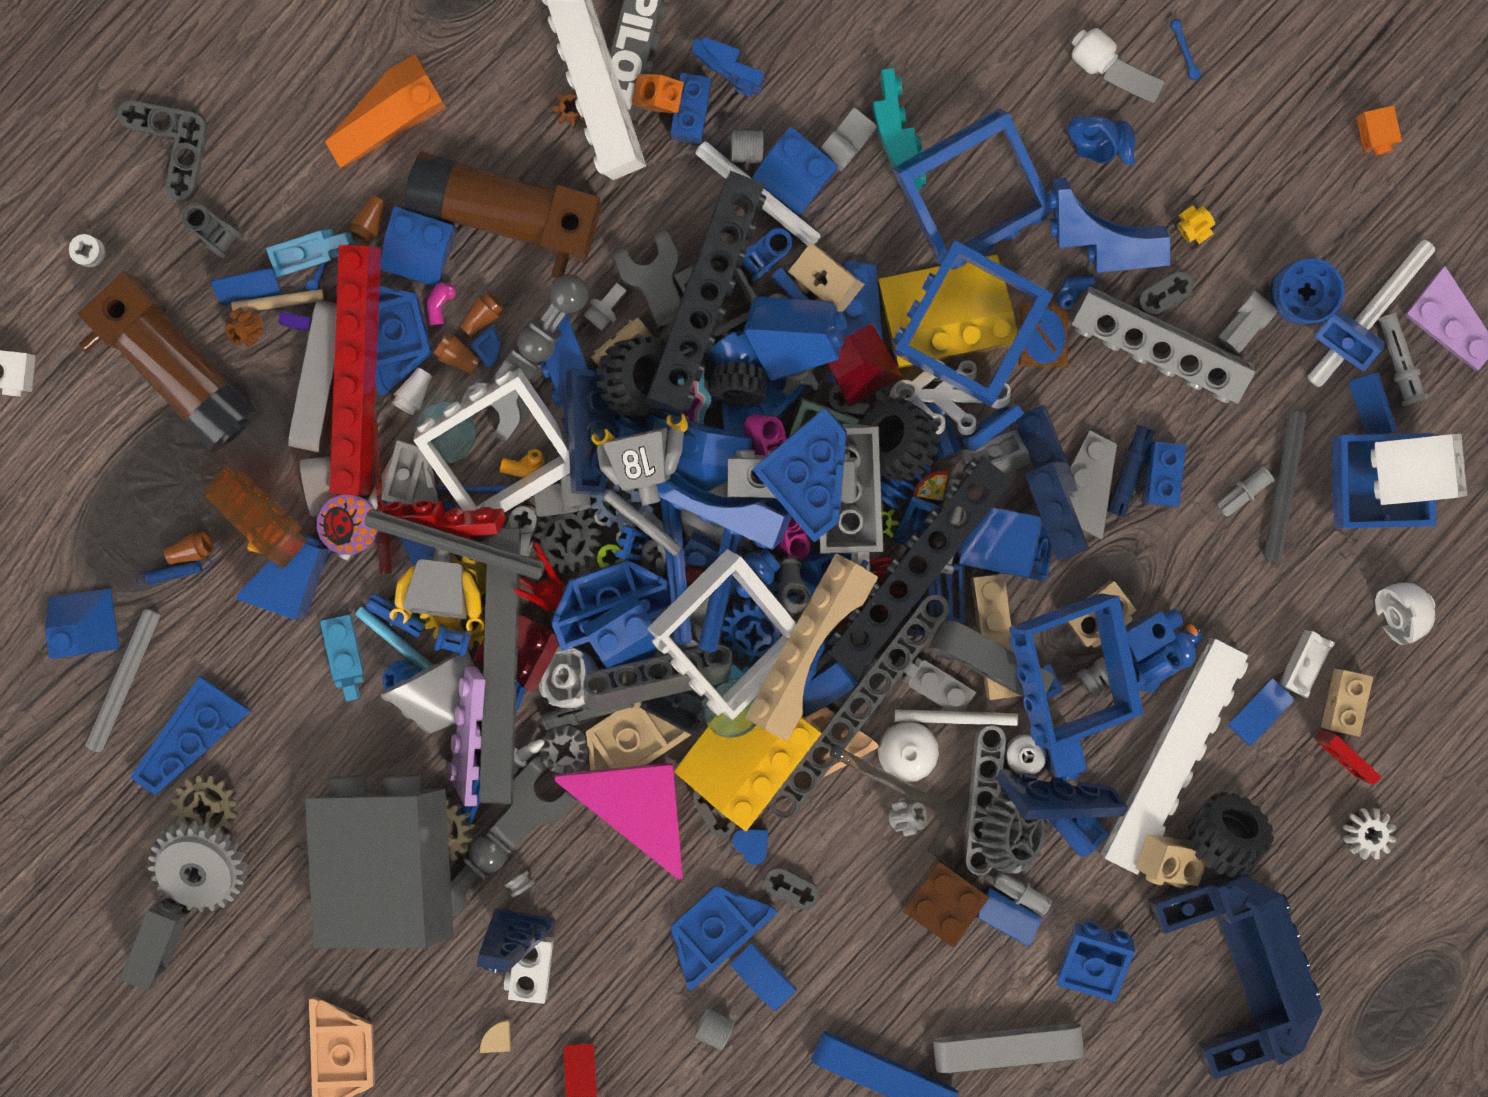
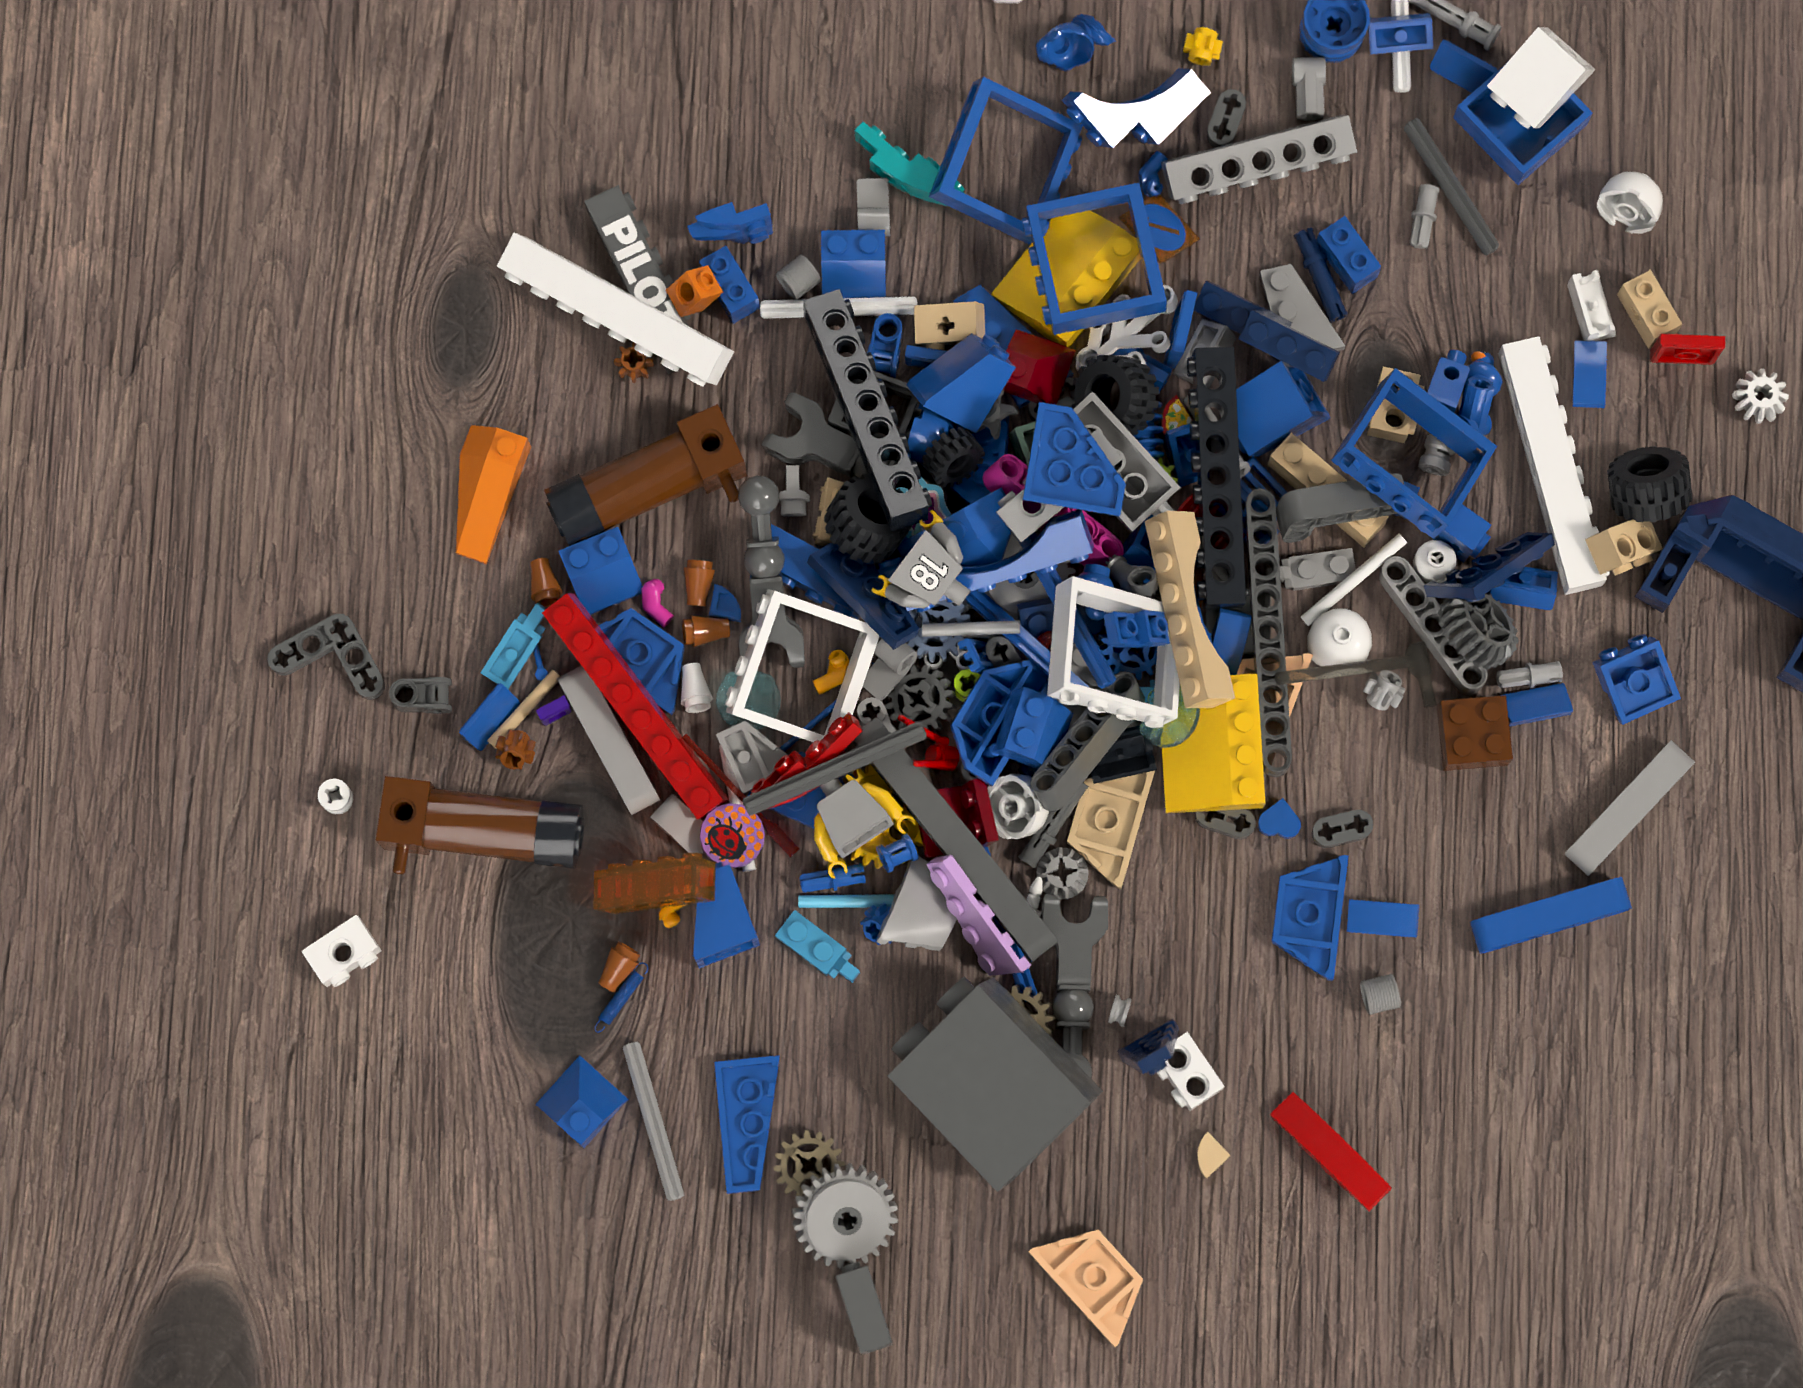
camera: 40 degrees left, 10 degrees down
dark pink tile [555,763,683,880] -> none
none -> blue slope [1104,610,1170,648]

